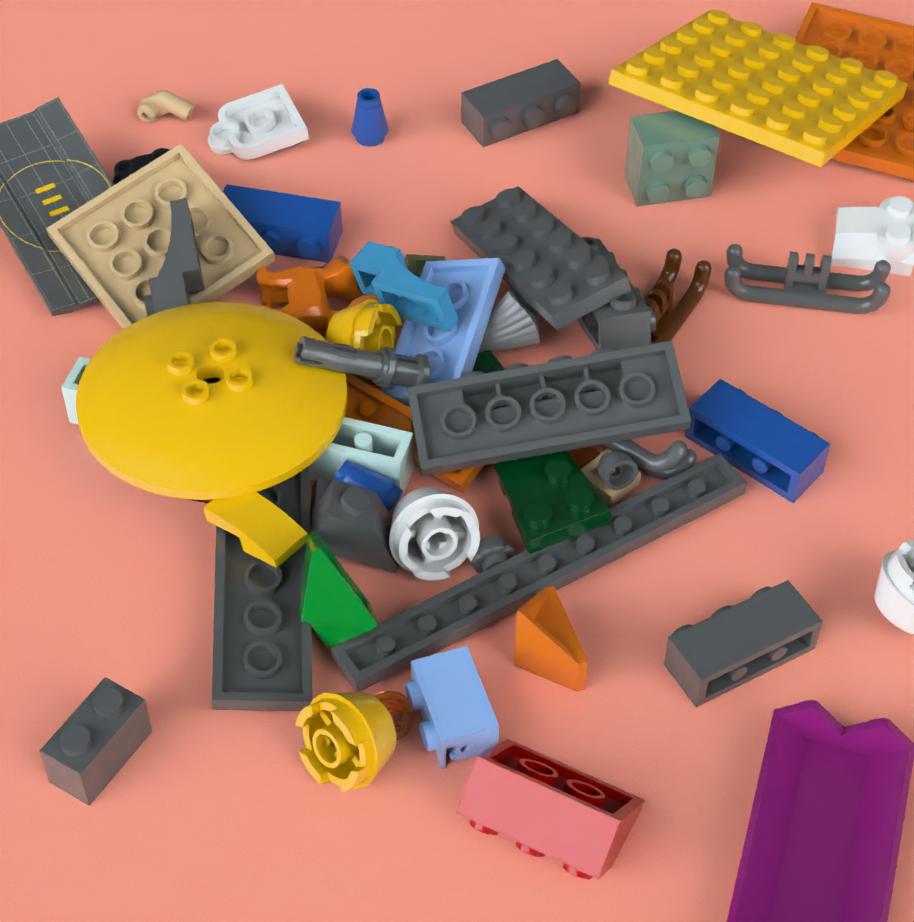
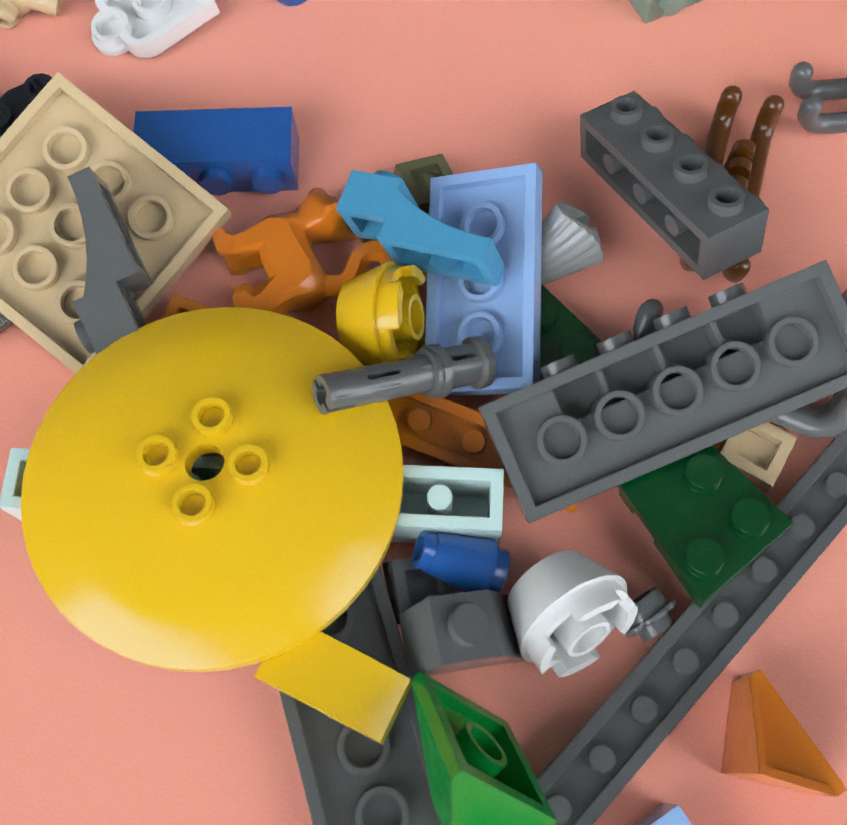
camera: 10 degrees left, 20 degrees up
dark grey plate [450,186,631,330] -> none
dark grey hinge [597,450,638,490] -> none

